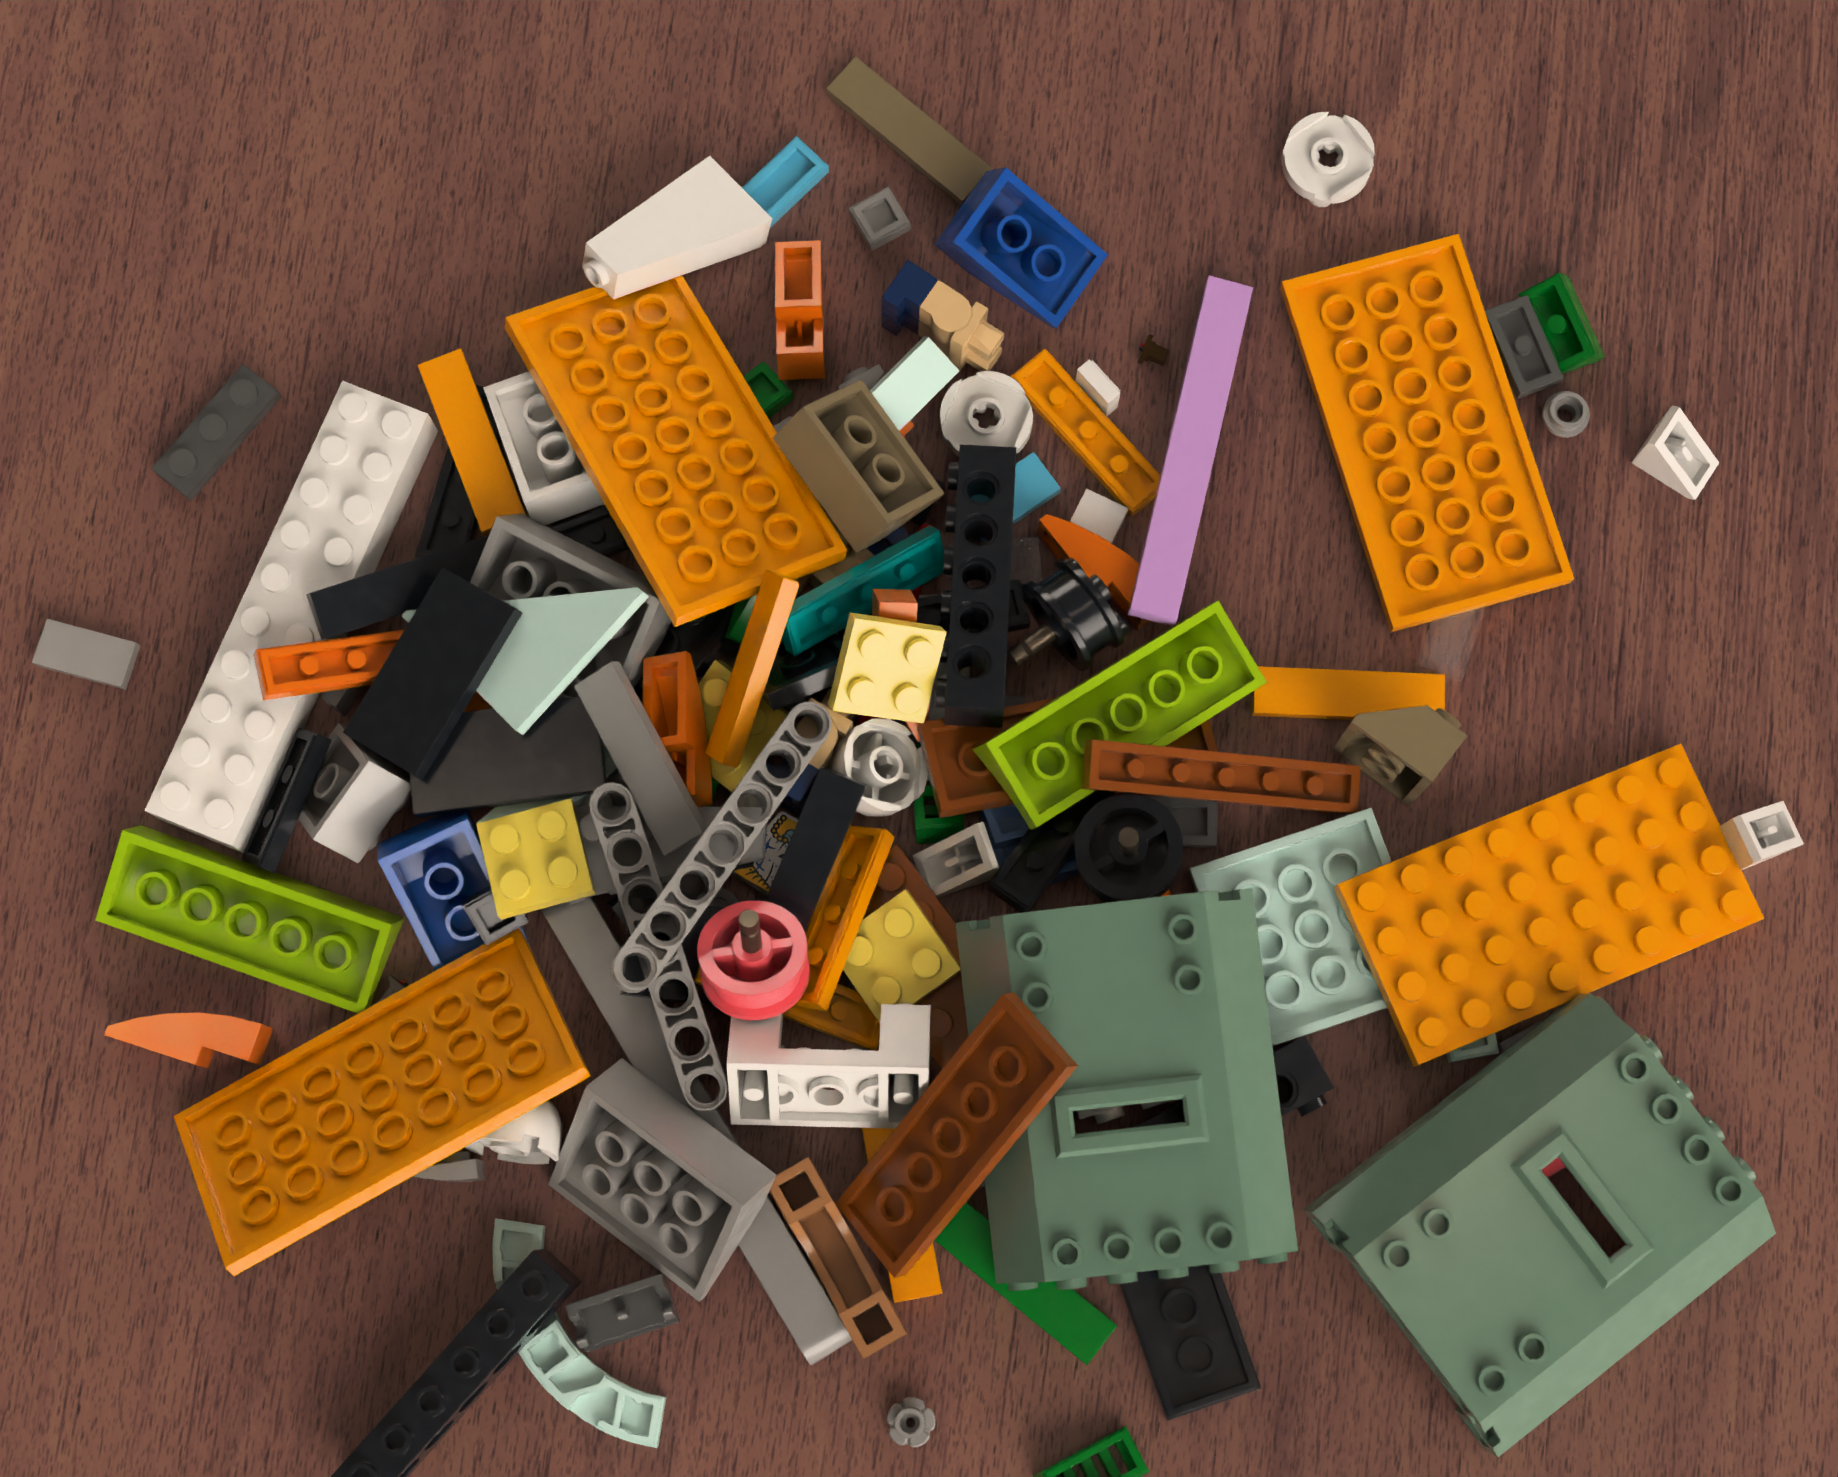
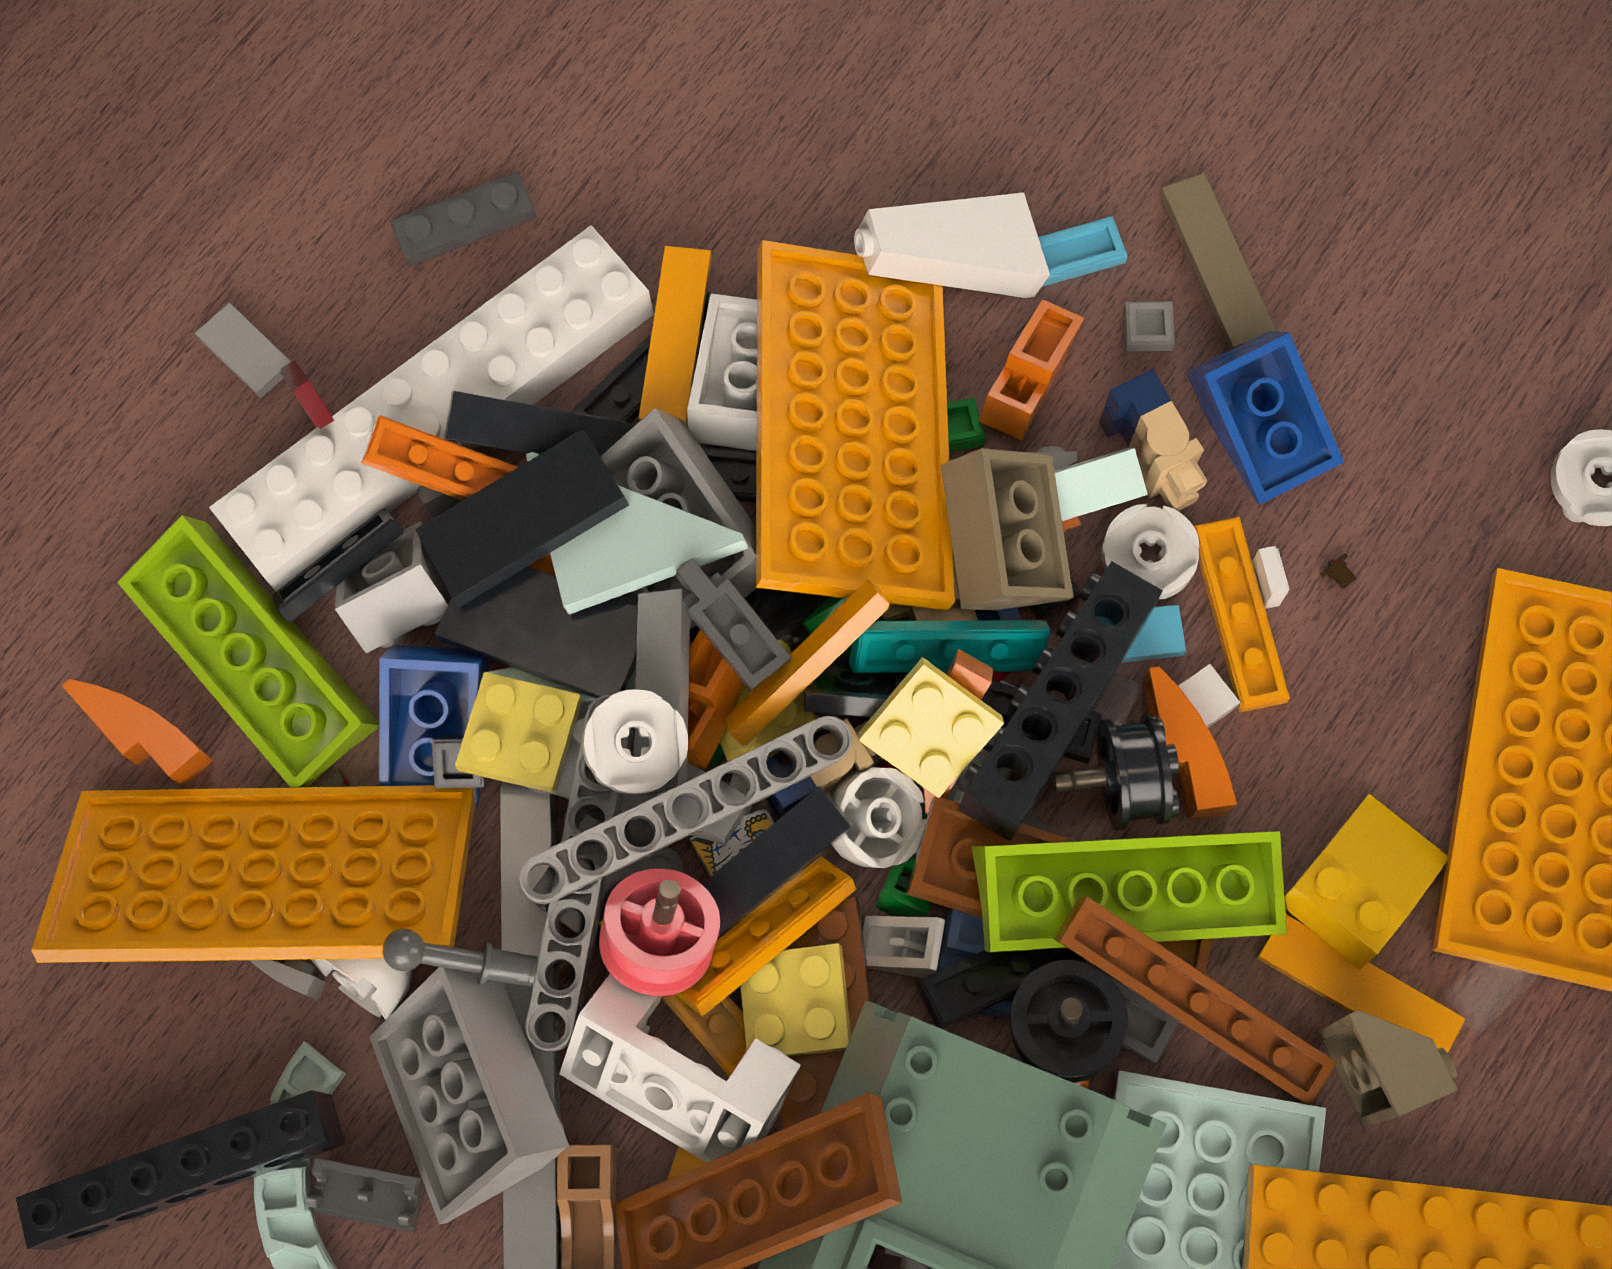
camera: 30 degrees right, 5 degrees down
lavender tile [1127,275,1253,627] -> none
none -> dark red tile [280,361,335,429]
none -> dark grey pin [382,929,538,987]
none -> white plate [582,689,688,795]
none -> dark grey hinge [675,558,791,692]
none -> yellow slope [1284,794,1448,969]

